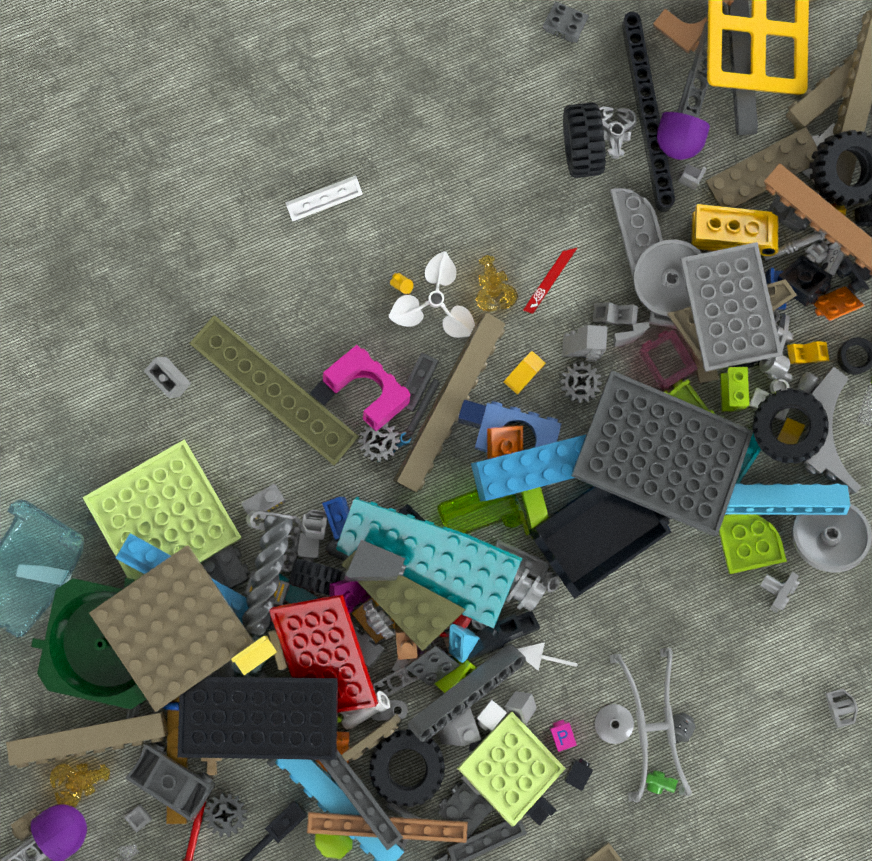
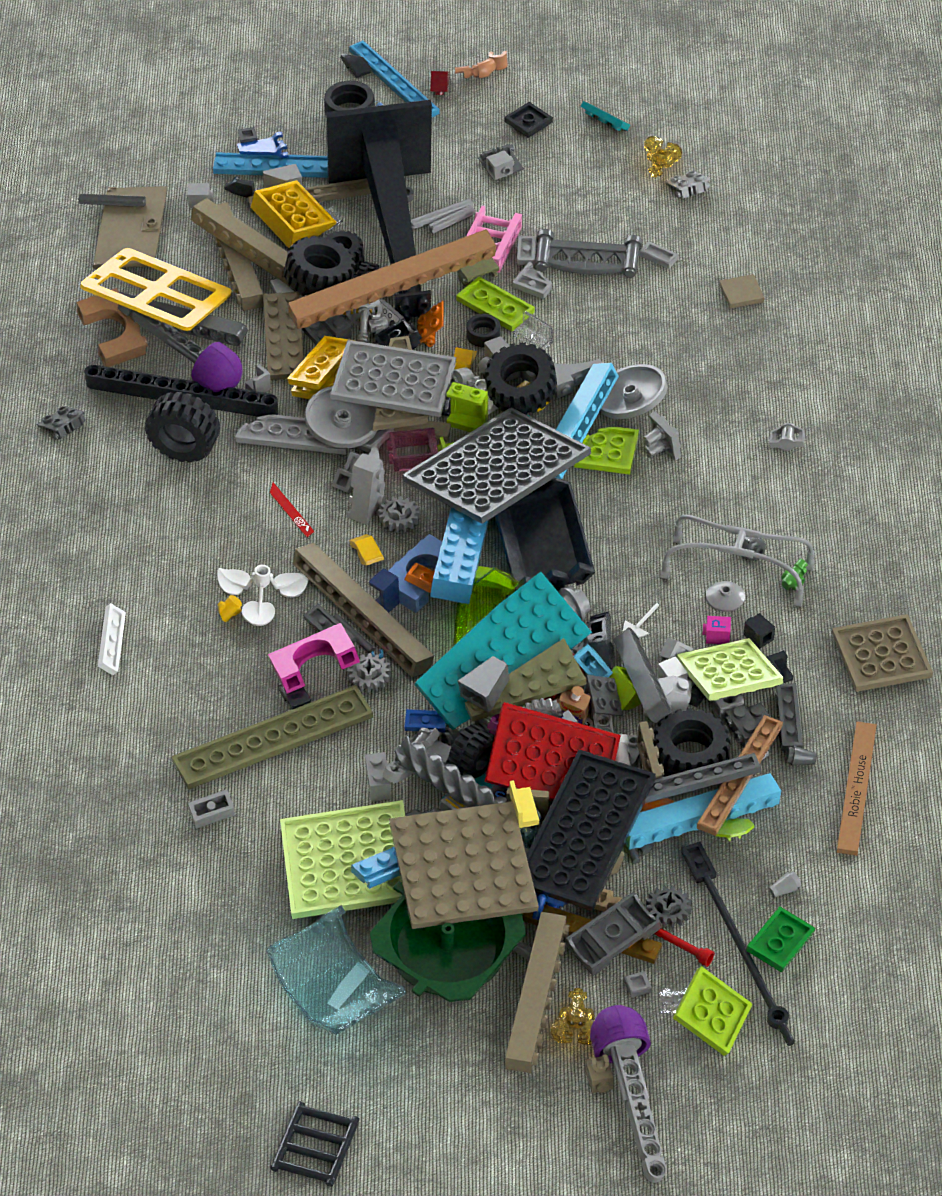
camera: 65 degrees left, 35 degrees down
clear yellow animal [475,255,518,311] -> none

